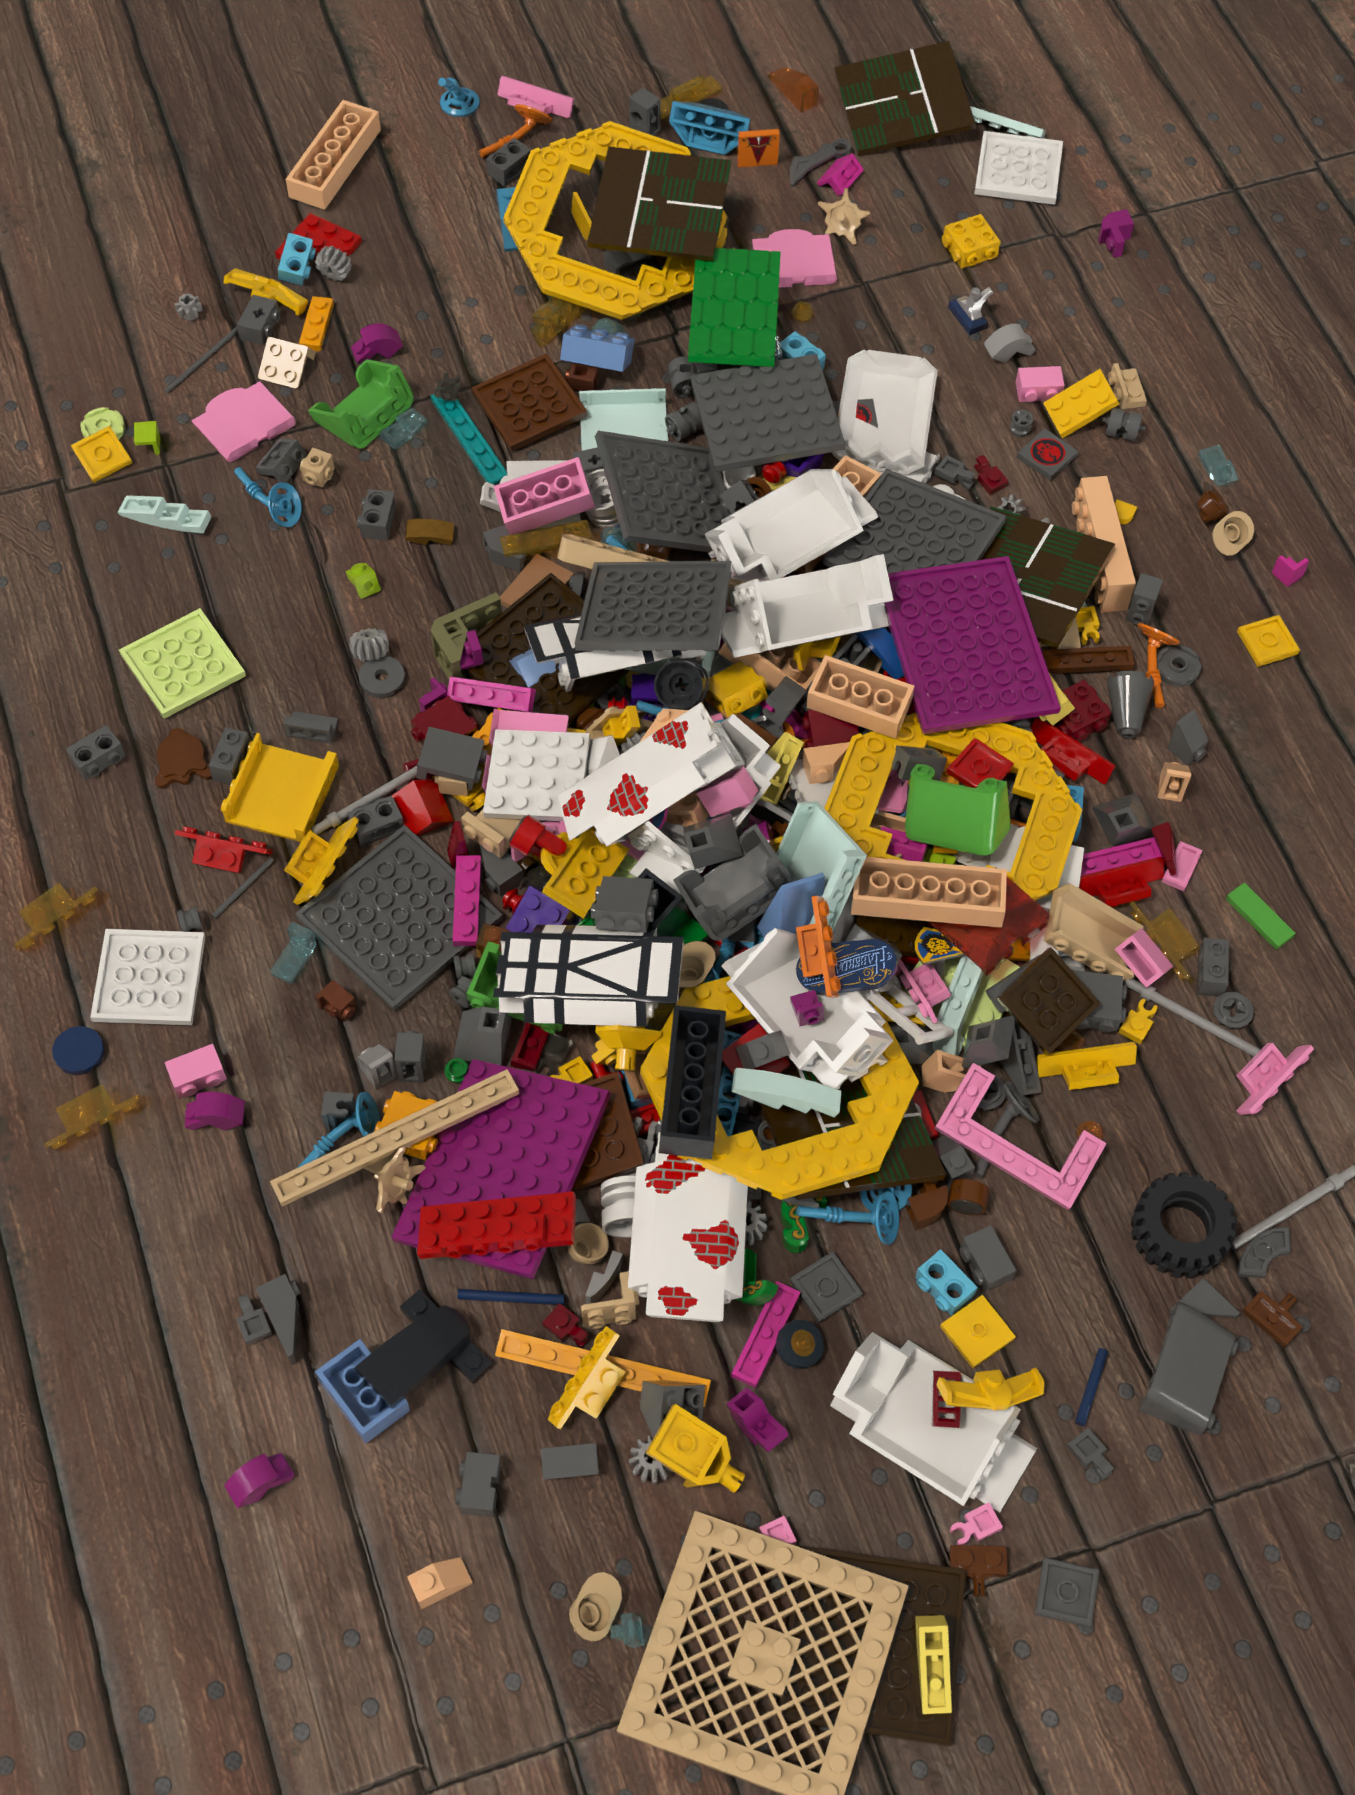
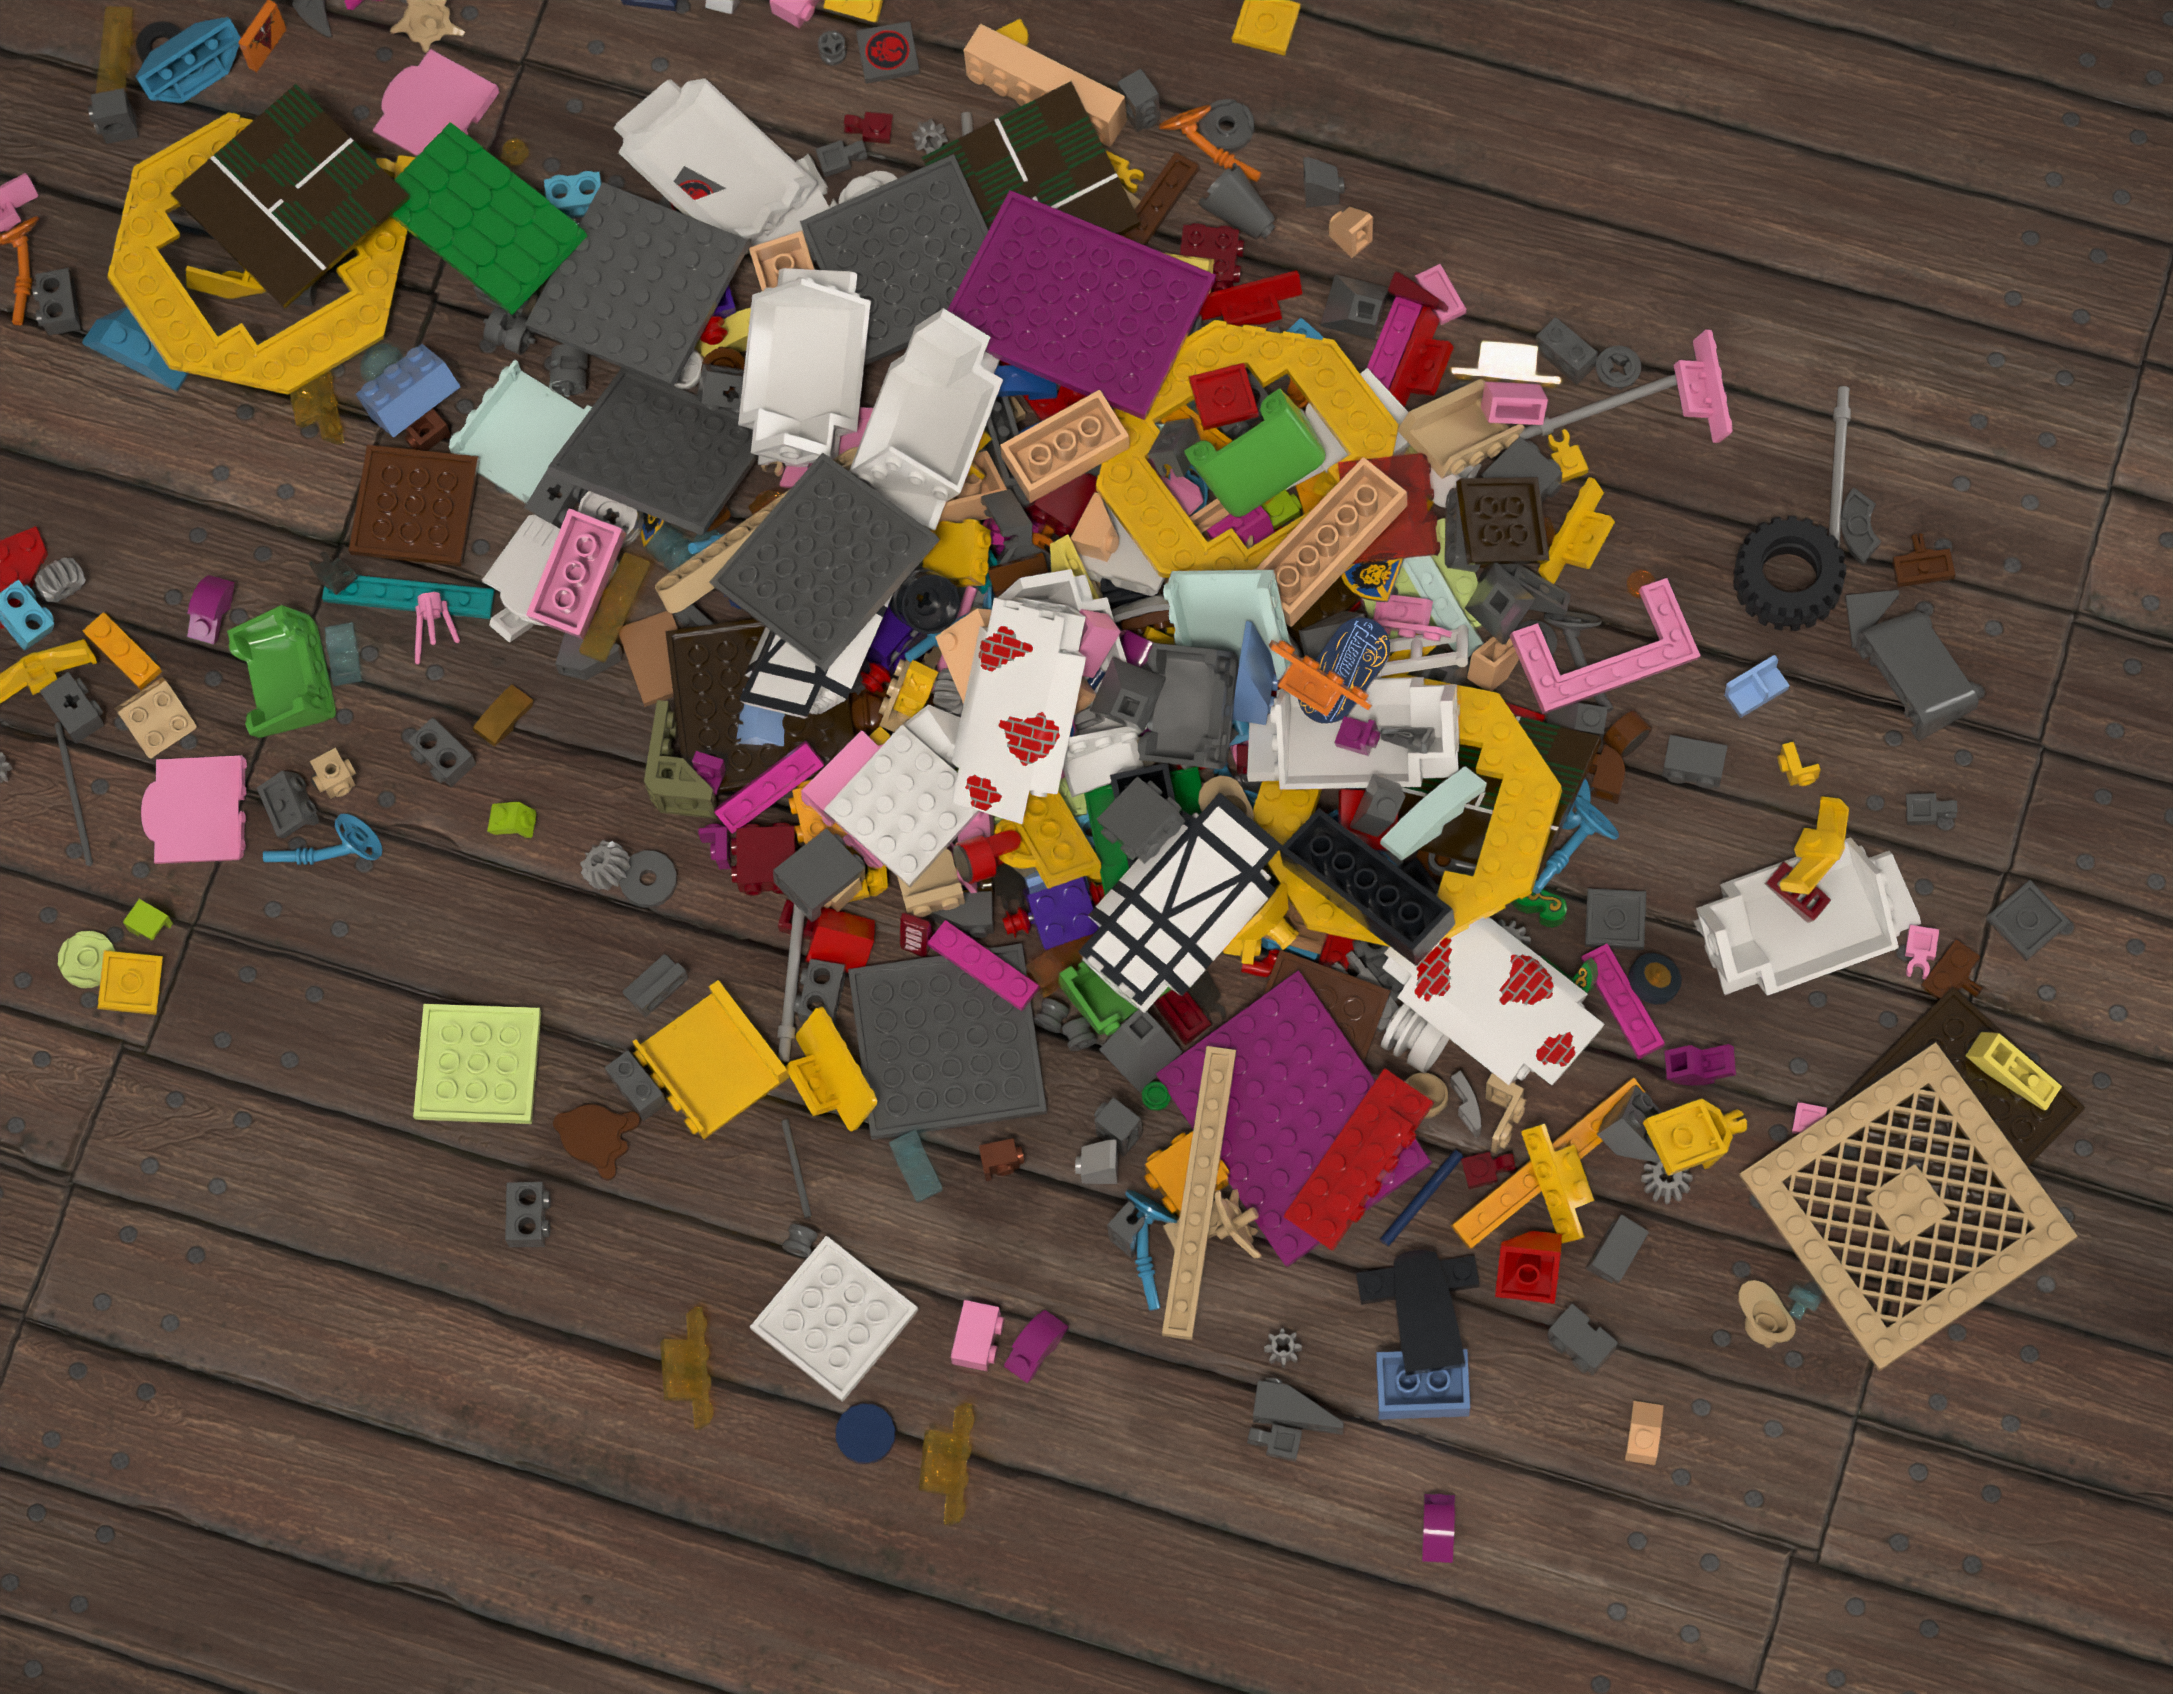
camera: 45 degrees left, 10 degrees up
light aqua slope [118,496,212,533] -> none
red bracket [174,826,273,873] -> none
yellow plate [549,1056,593,1084] -> none
medium azure brick [915,1249,978,1316] -> none
yellow plate [940,1295,1016,1369] -> none
dark blue bar [1075,1348,1109,1426] -> none
bright green tile [1226,882,1296,950] -> none
none -> bright pink plant [415,592,460,665]
none -> light grey gear [1264,1328,1302,1368]
none -> dark grey tile [1381,728,1435,754]
none -> red slope [1495,1231,1562,1304]
none -> light blue panel [1724,655,1790,718]
none -> yellow bracket [1777,742,1821,786]

